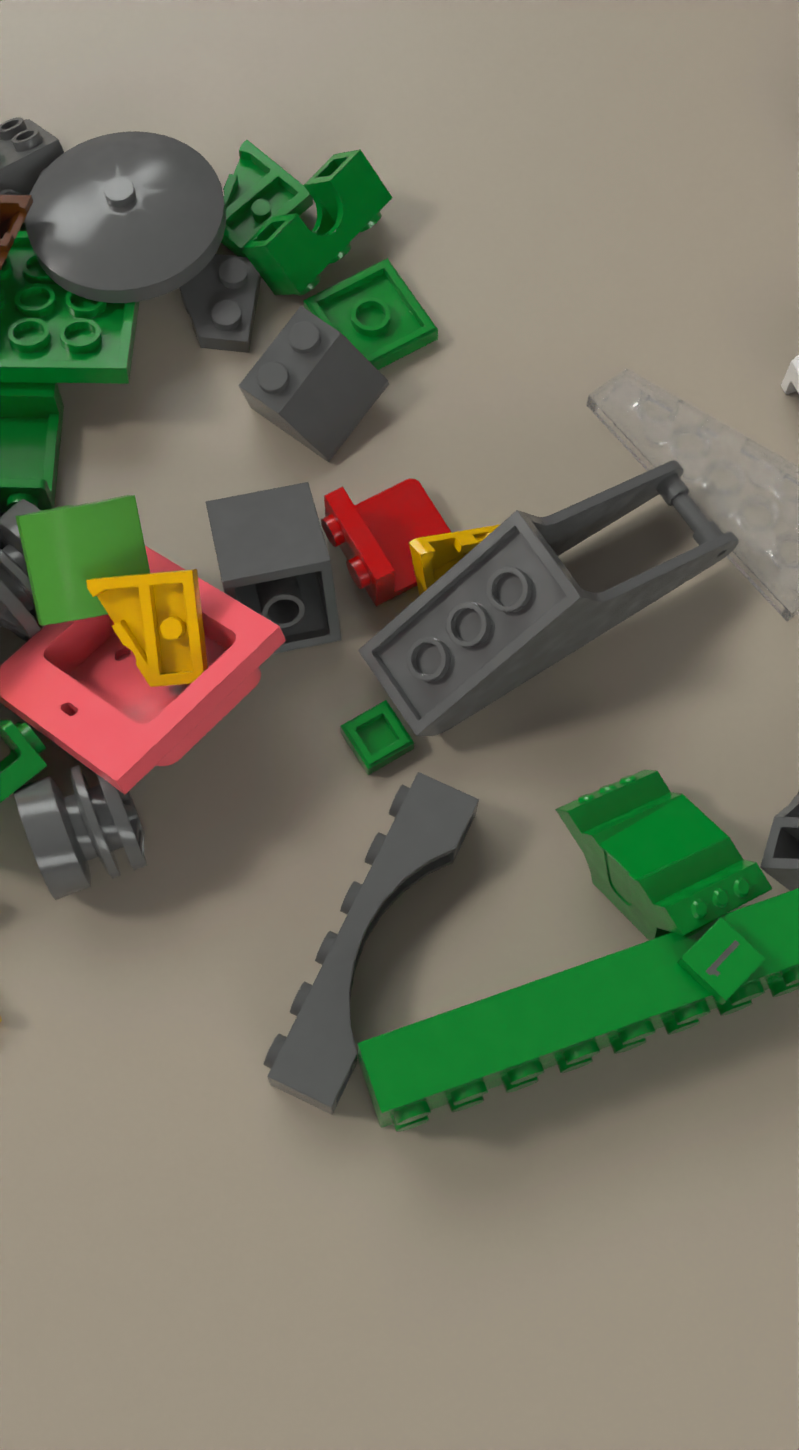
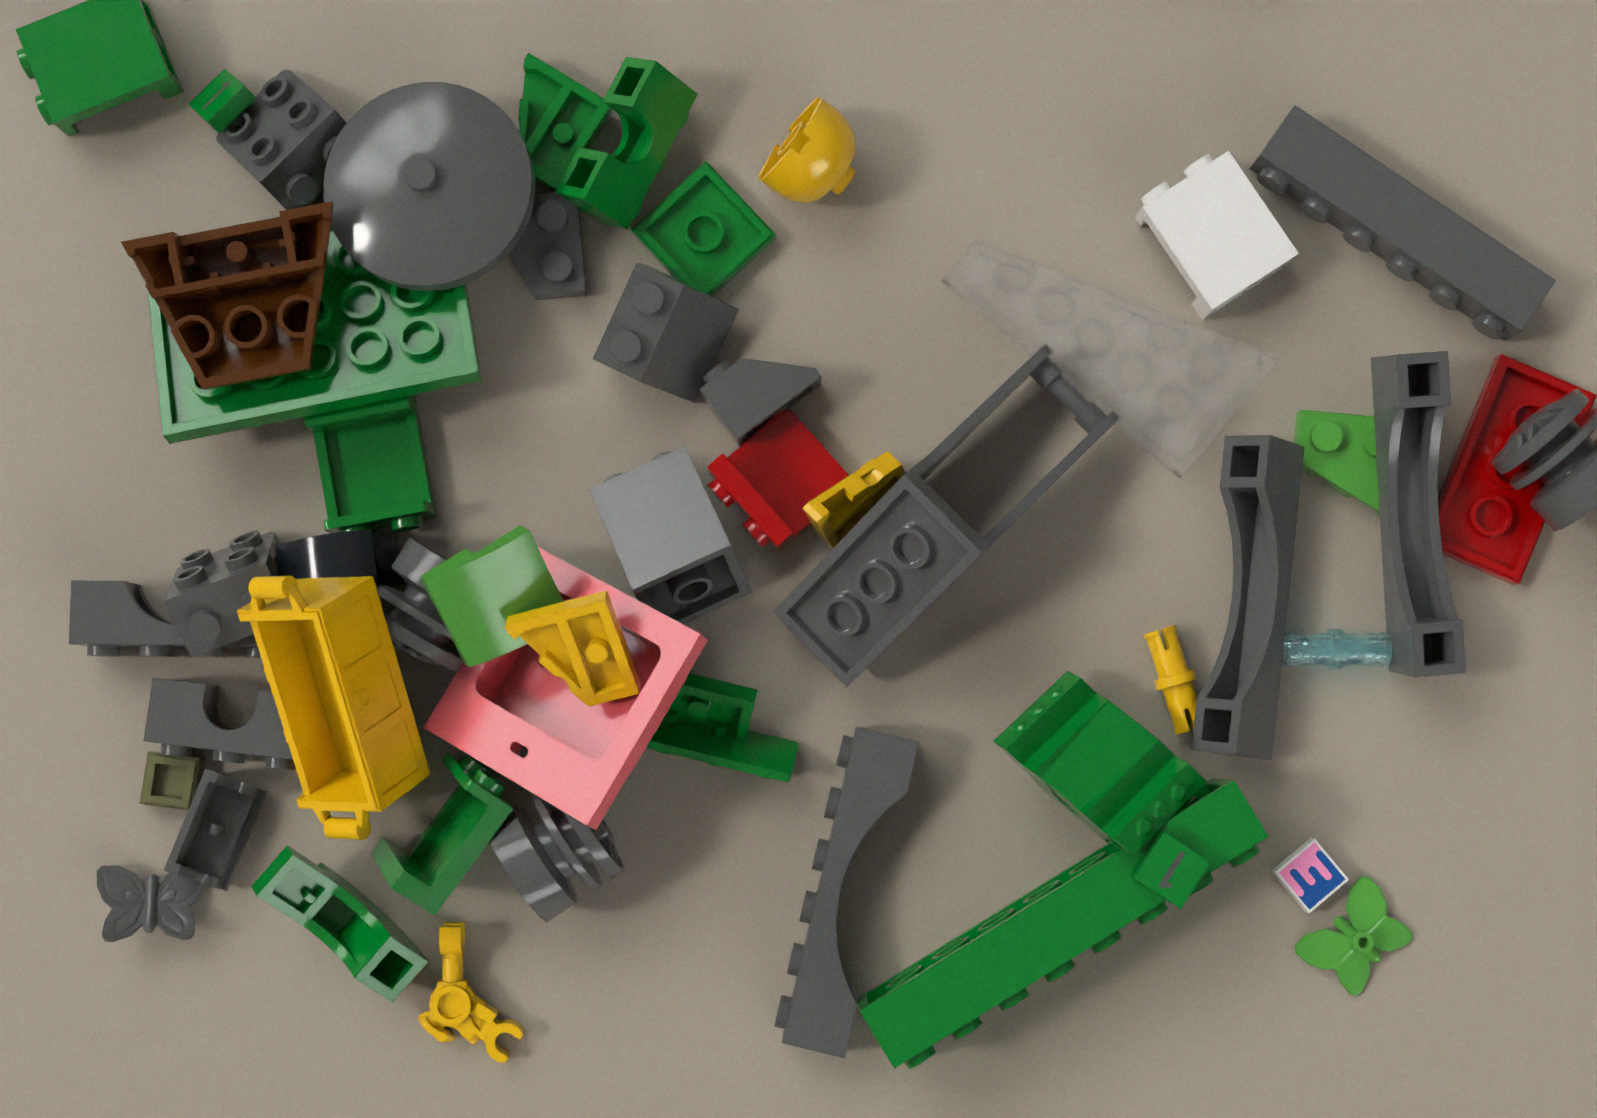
camera: 10 degrees left, 15 degrees up
green tile [340,700,414,775] -> none
none -> green bracket [646,673,799,782]
none -> dark grey slope [700,358,822,446]
none -> yellow cylinder [758,97,856,203]
none -> yellow pin [1143,625,1197,735]

